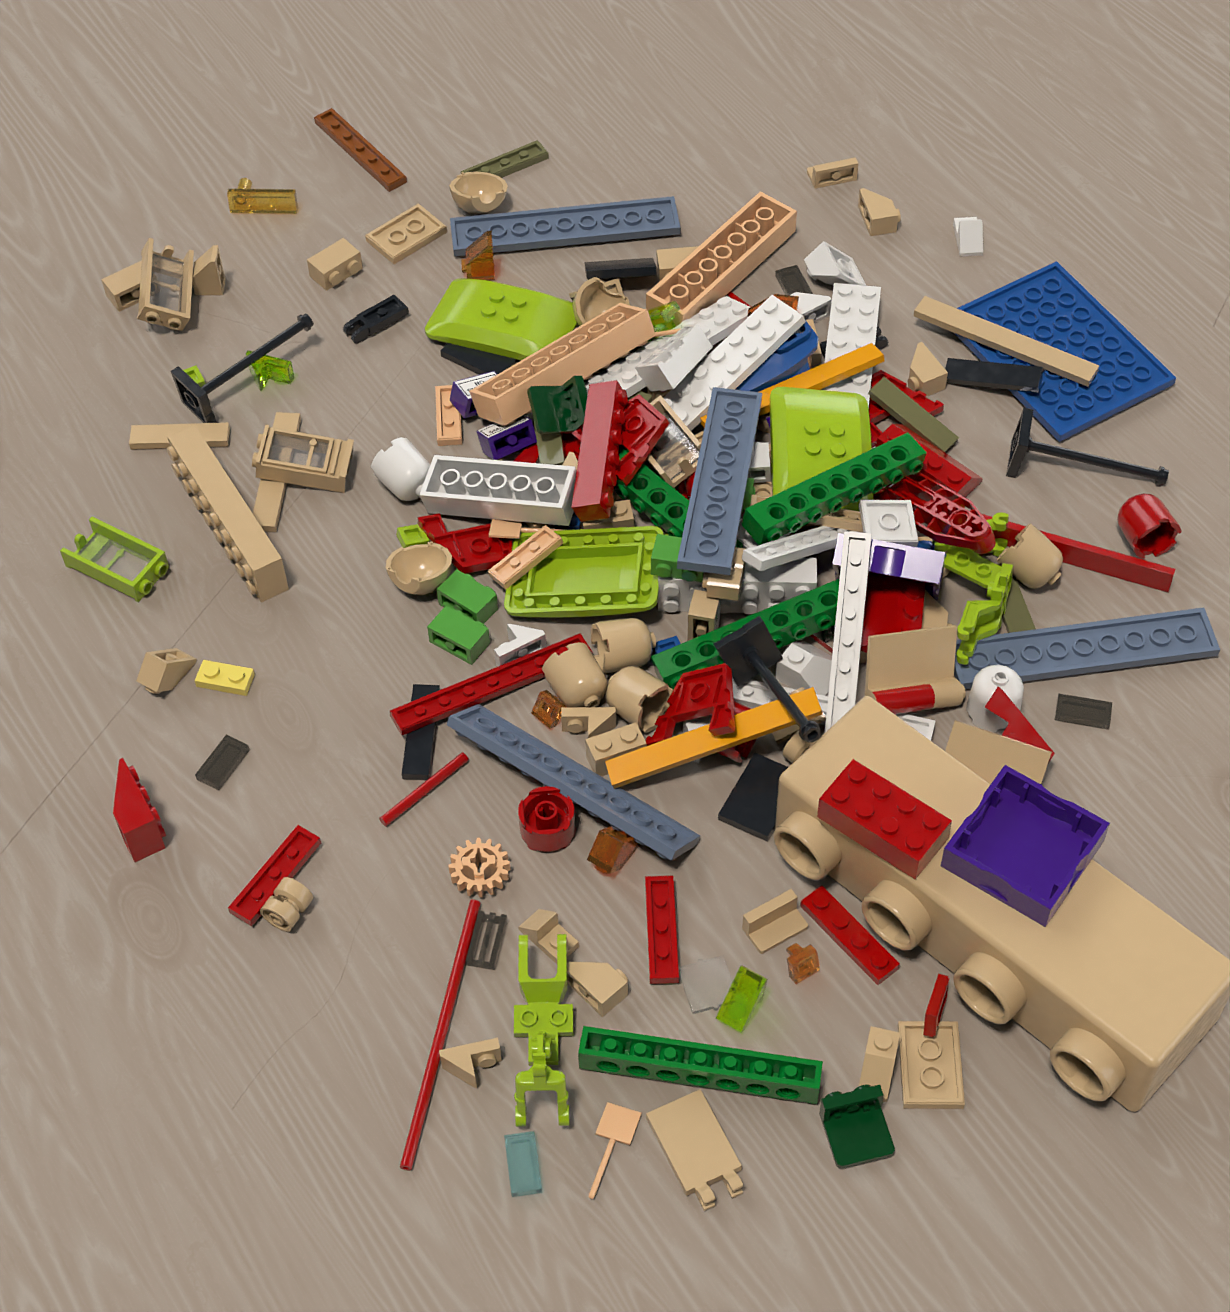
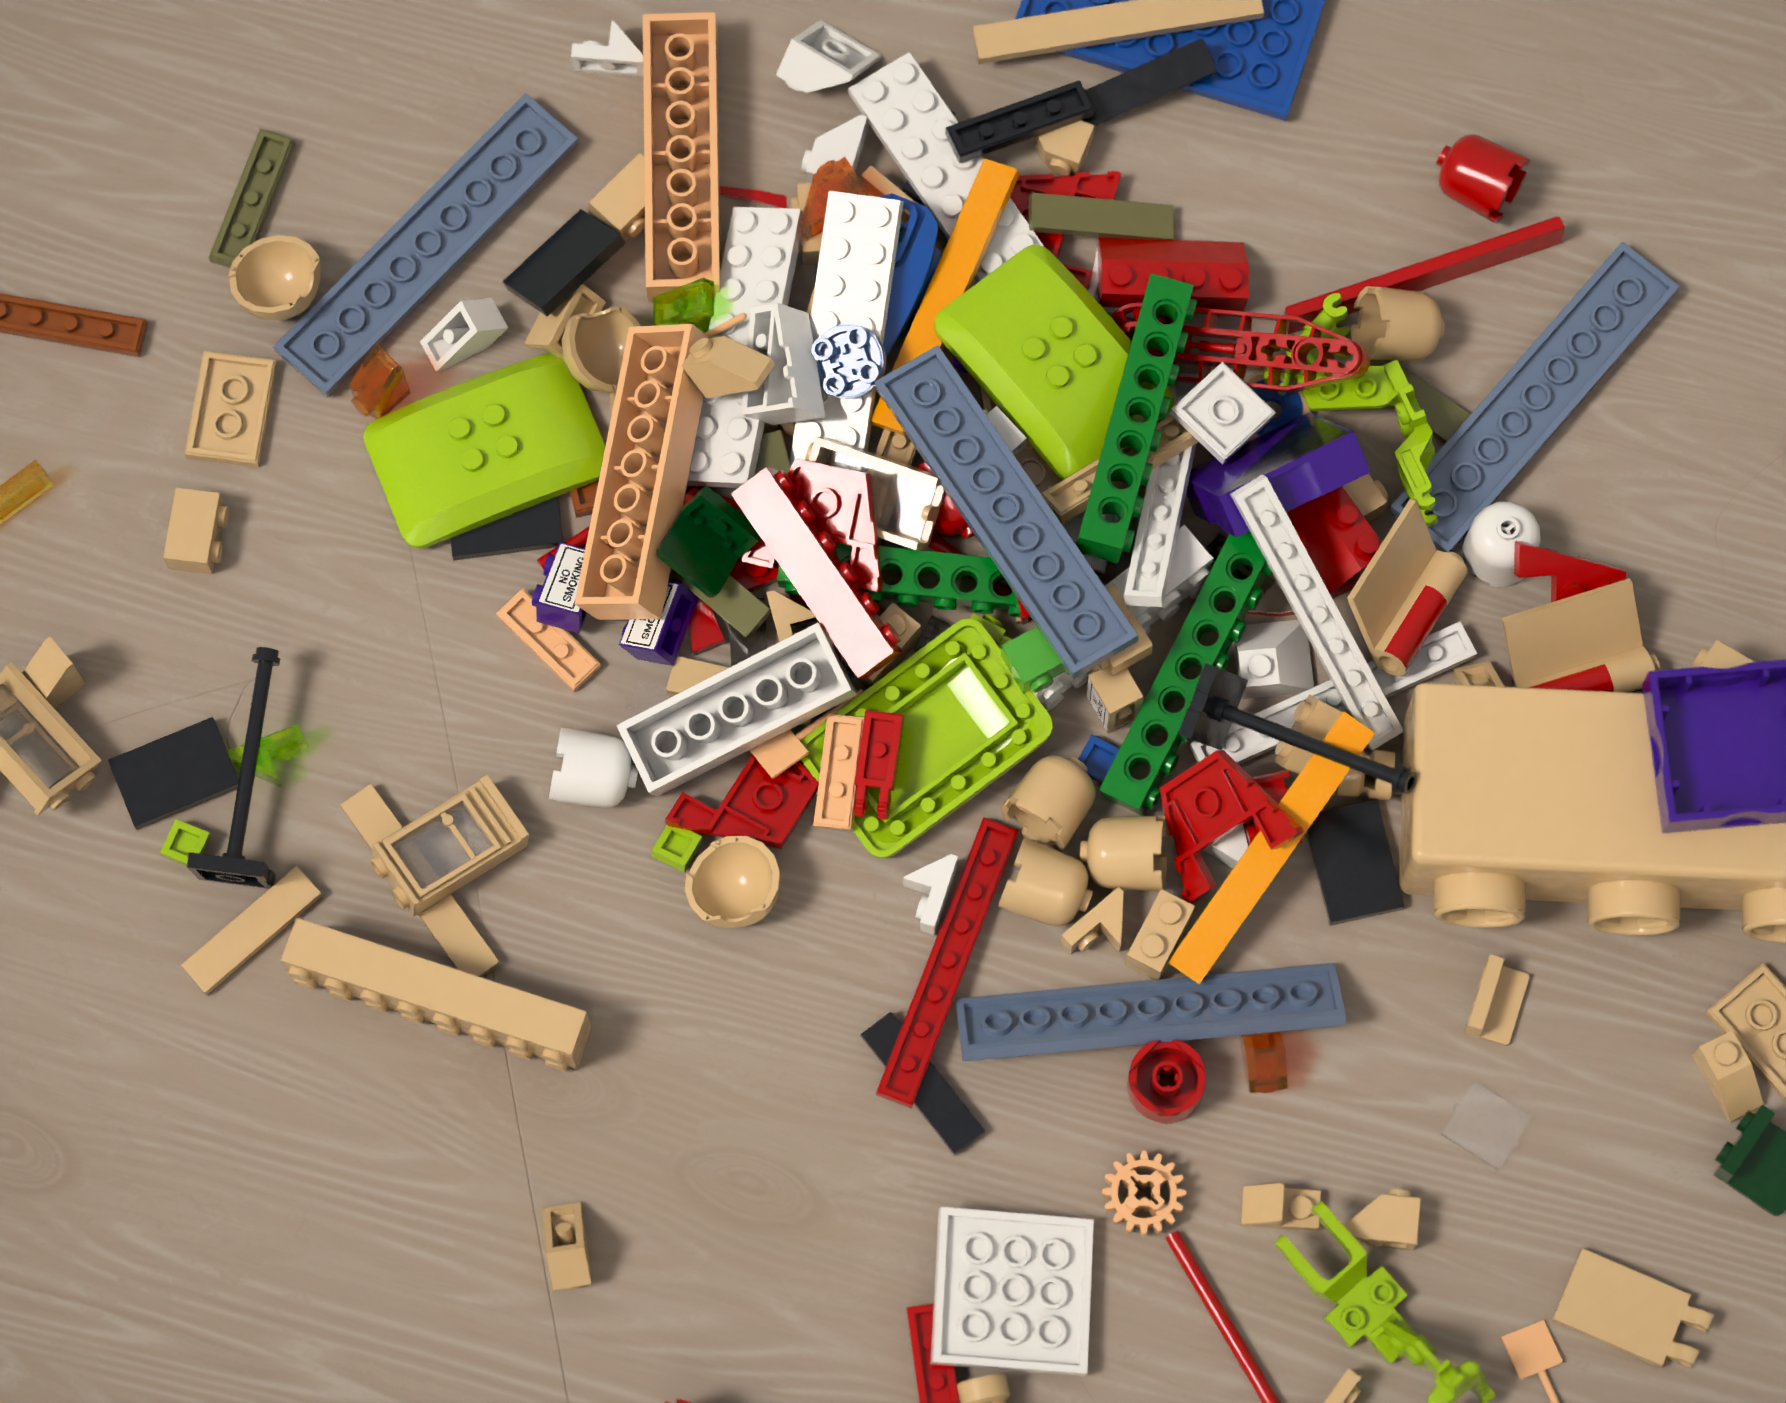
camera: 40 degrees left, 20 degrees up
lime door [60,516,169,602] -> none
light yellow plate [195,660,255,696] -> none
clear smoke tile [195,734,250,790] -> none
black hinge [343,295,409,343] -> none
red bar [379,752,469,827] -> none
bright green brick [427,606,490,665] -> none
bright green brick [437,569,498,624] -> none
clear smoke tile [466,910,507,970] -> none
clear orange tile [531,690,567,729] -> none
green brick [578,1026,823,1104] -> none
red plate [645,875,679,984] -> none
clear neon green slope [716,965,768,1032] -> none
clear smoke tile [775,265,813,297] -> none
clear orange tile [786,943,820,984] -> none
red plate [800,885,900,985] -> none
red brick [817,759,952,880] -> none
red tile [923,974,950,1037] -> none
black tile [1006,407,1169,485] -> none
clear smoke tile [1054,693,1113,730] -> none
none -> black tile [108,717,239,830]
none -> white slope [420,298,508,372]
none -> white slope [571,21,643,76]
none -> tan slope [682,336,776,398]
none -> tile [811,324,886,399]
none -> red hinge [854,710,905,820]
none -> white plate [931,1207,1094,1376]
none -> black tile [945,80,1094,164]

